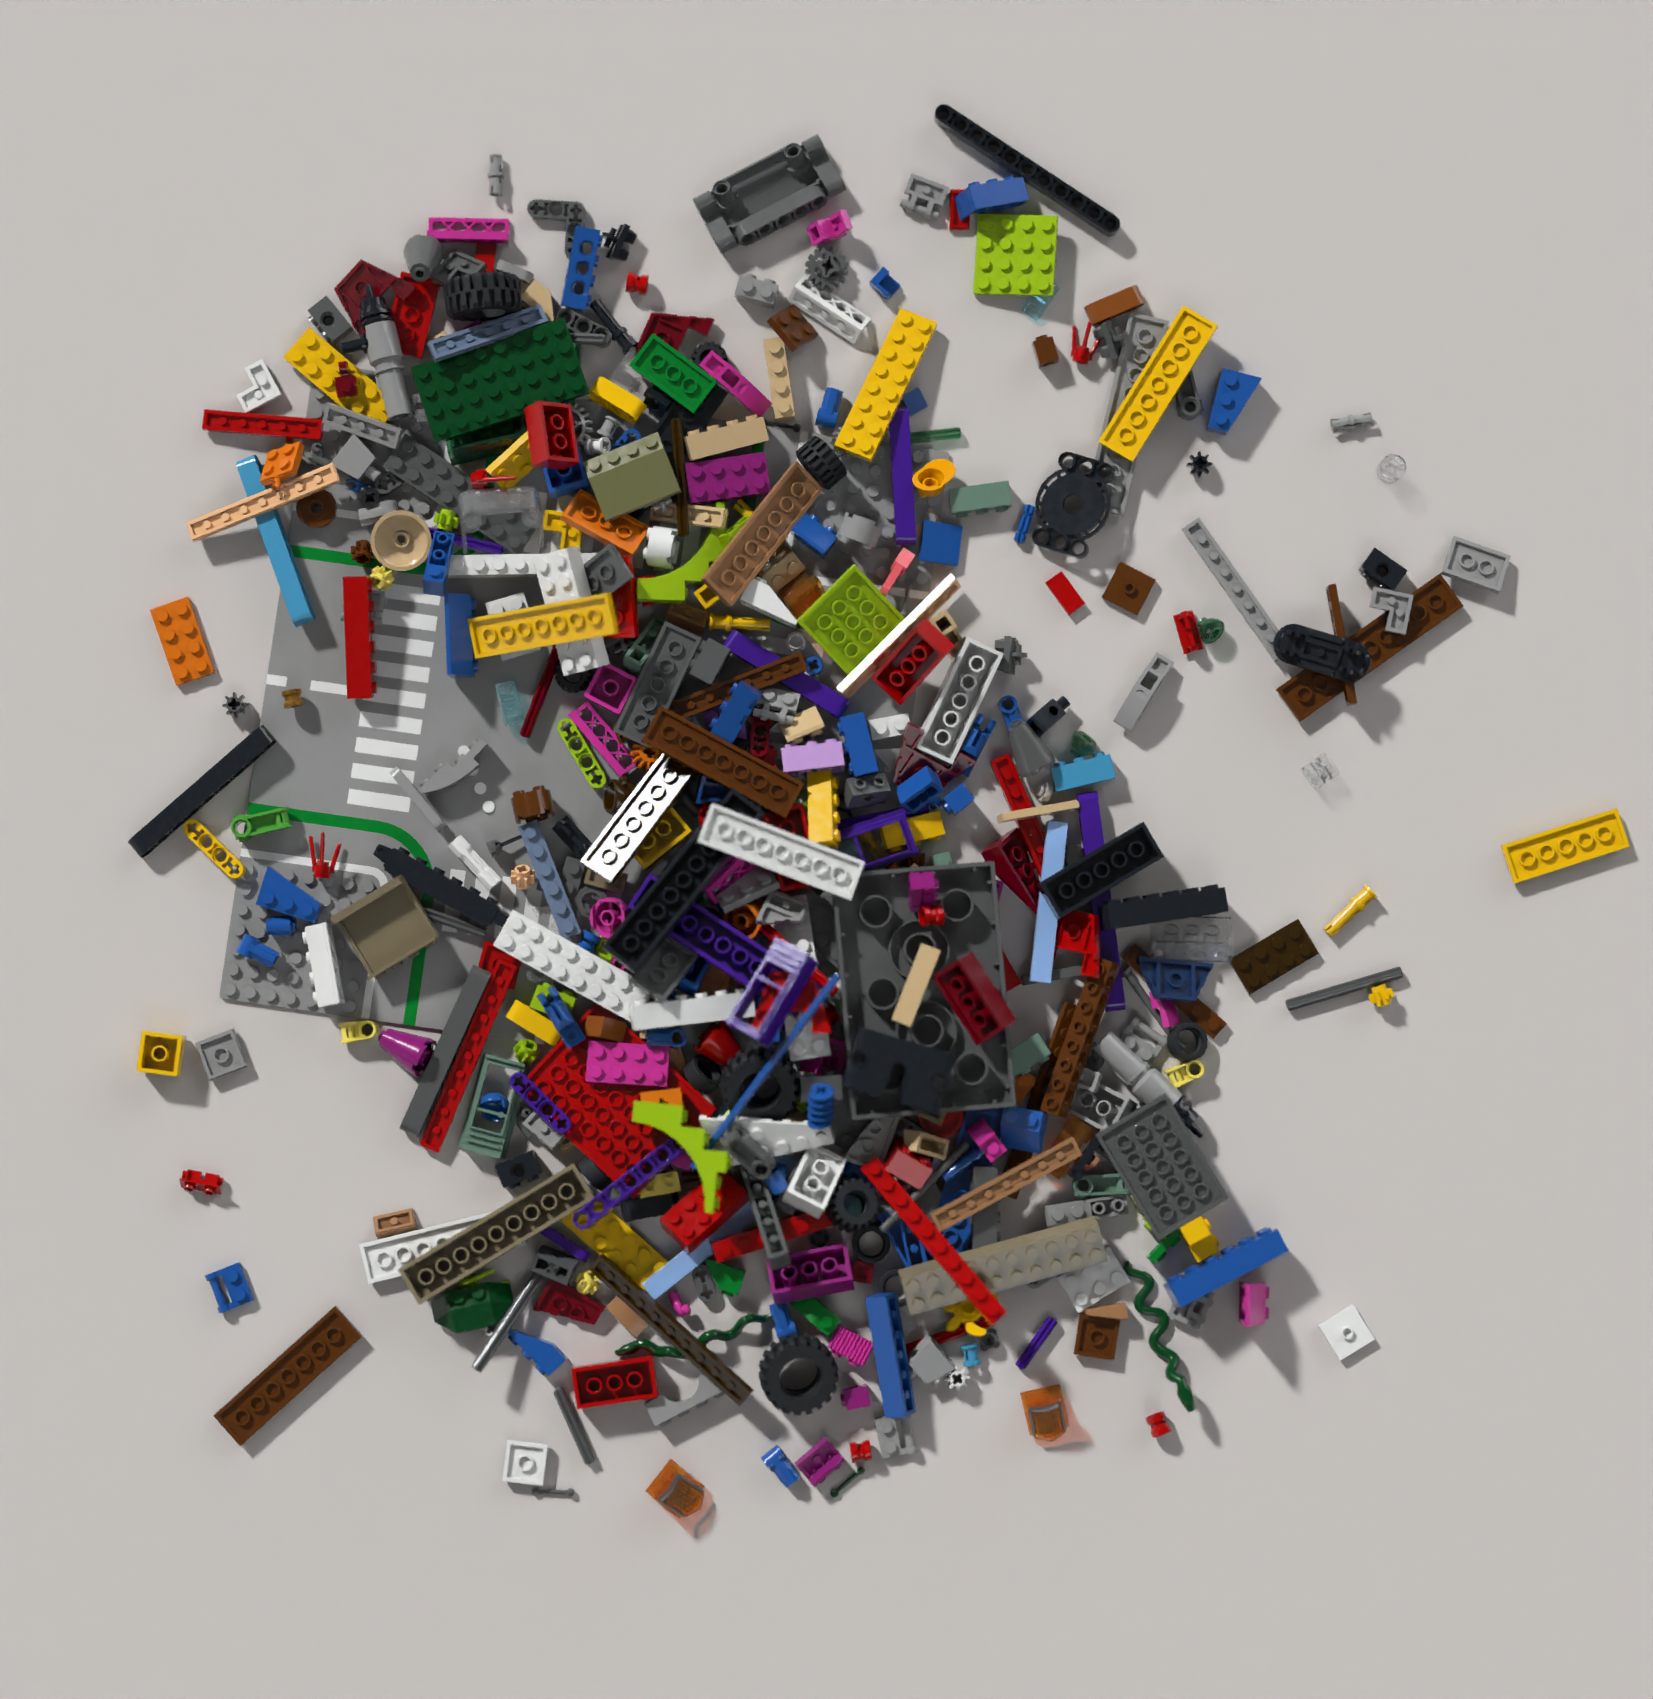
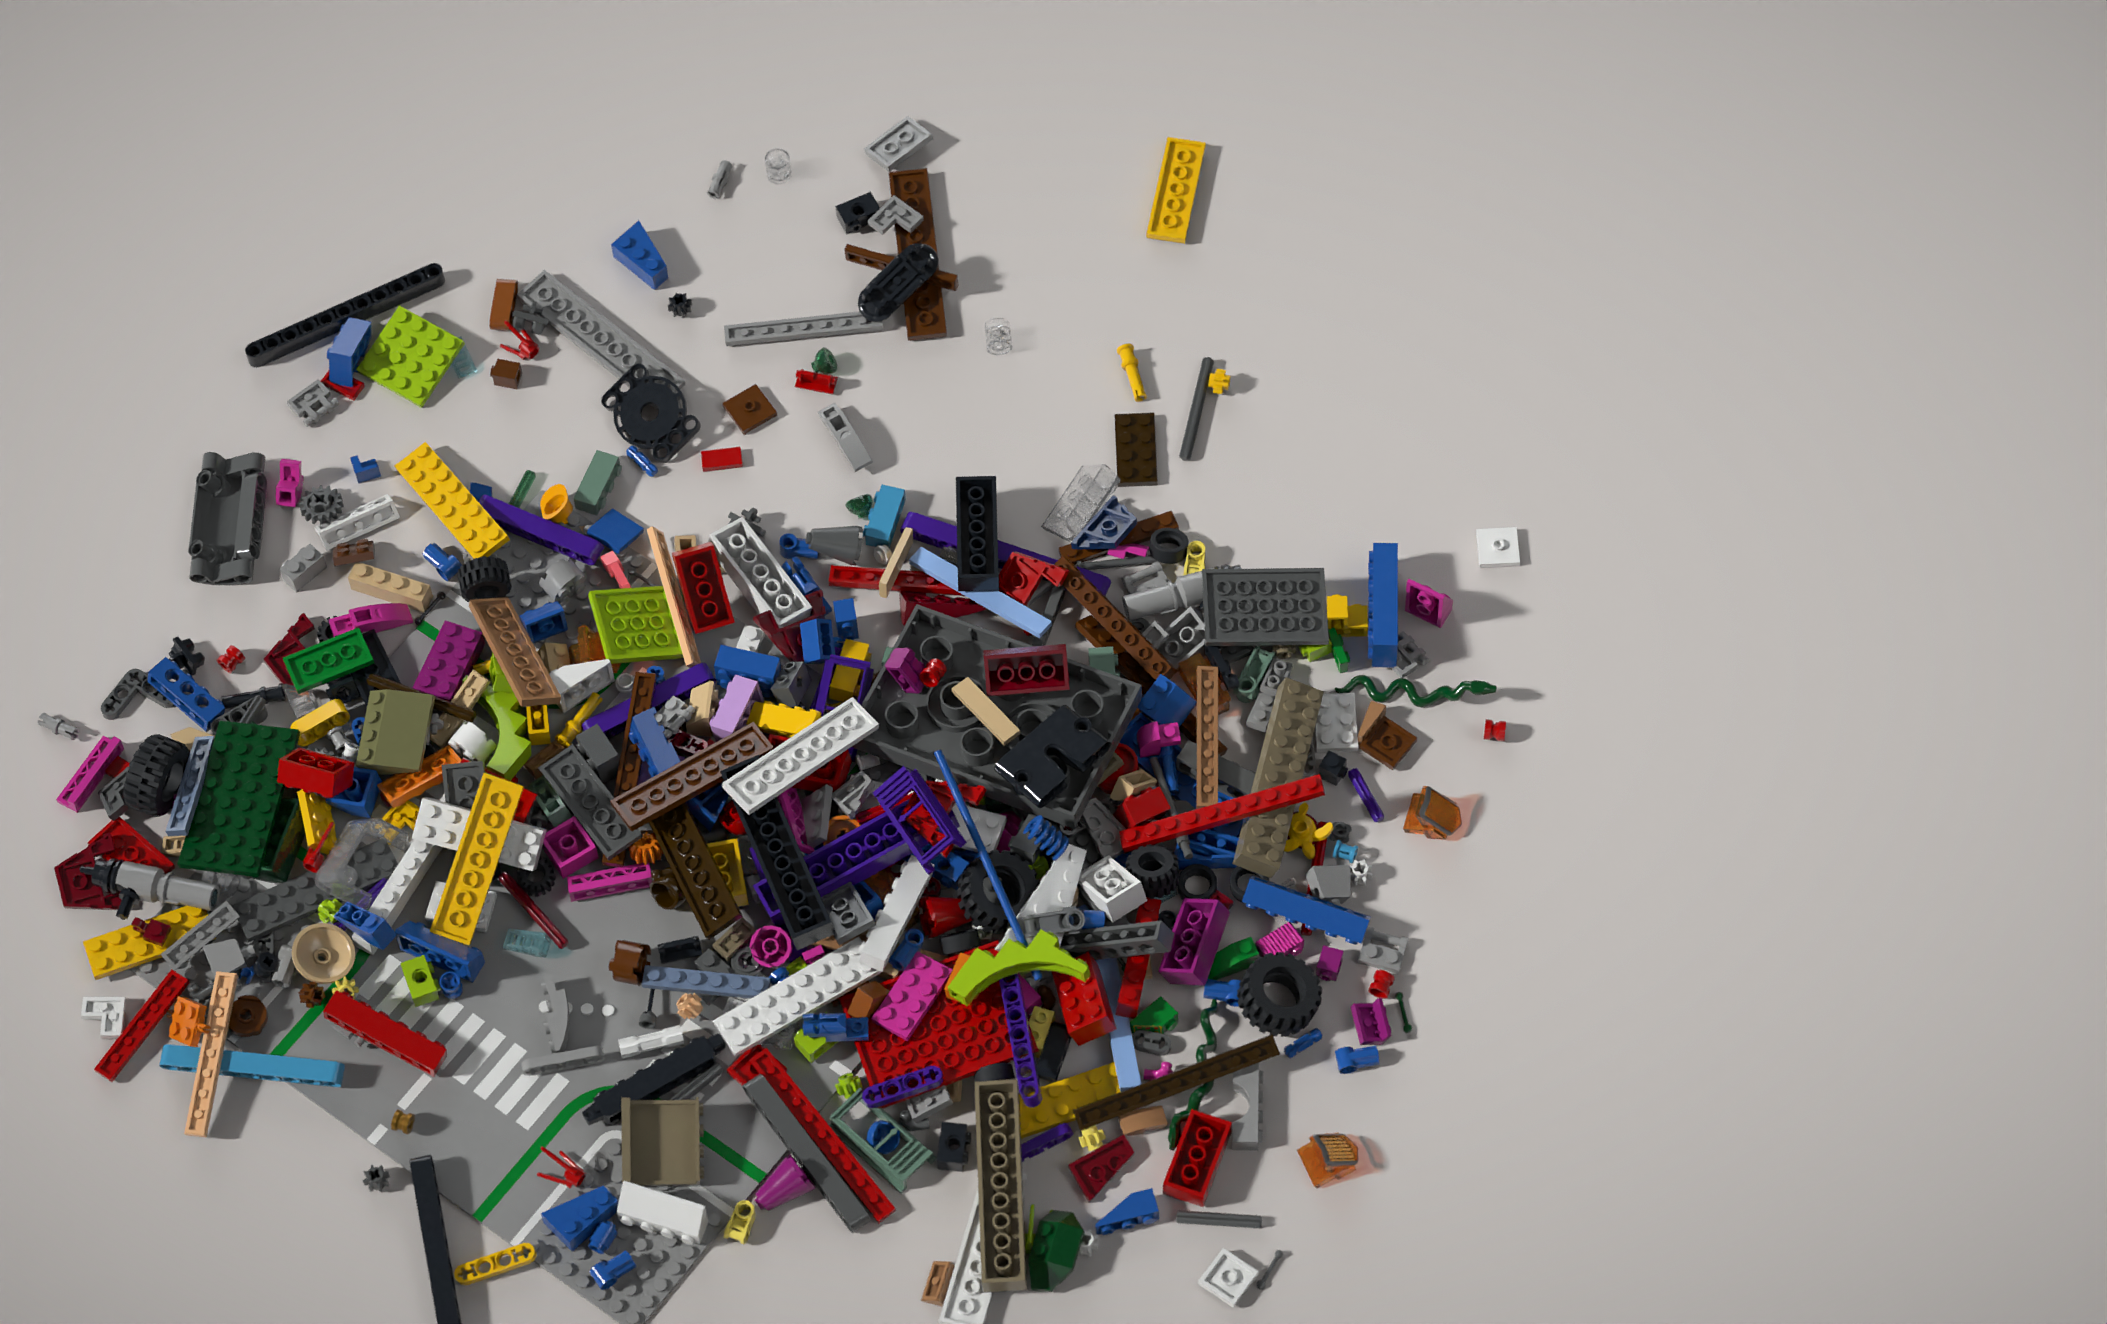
camera: 60 degrees left, 25 degrees down
orange plate [150,597,215,686] -> none
bright green piece [231,807,293,842] -> none
dark grey brick [308,295,354,345] -> none
dark grey cone [404,234,444,282] -> none
dark grey axle [472,1272,545,1373] -> none
yellow beam [505,999,561,1046] -> none
dark grey brick [530,1244,580,1285] -> none
lime beam [557,718,607,789] -> none
tan brick [683,414,769,461] -> none
black torso [1027,696,1070,738] -> none
yellow plate [1098,305,1218,463] -> none
black brick [1098,884,1229,931] -> none
dark grey piece [1175,370,1204,420] -> none
none -> lime brick [400,955,441,1008]
none -> blue wheel [439,971,463,999]
none -> blue axle [1284,1028,1323,1058]
none -> black brick [1318,750,1348,786]

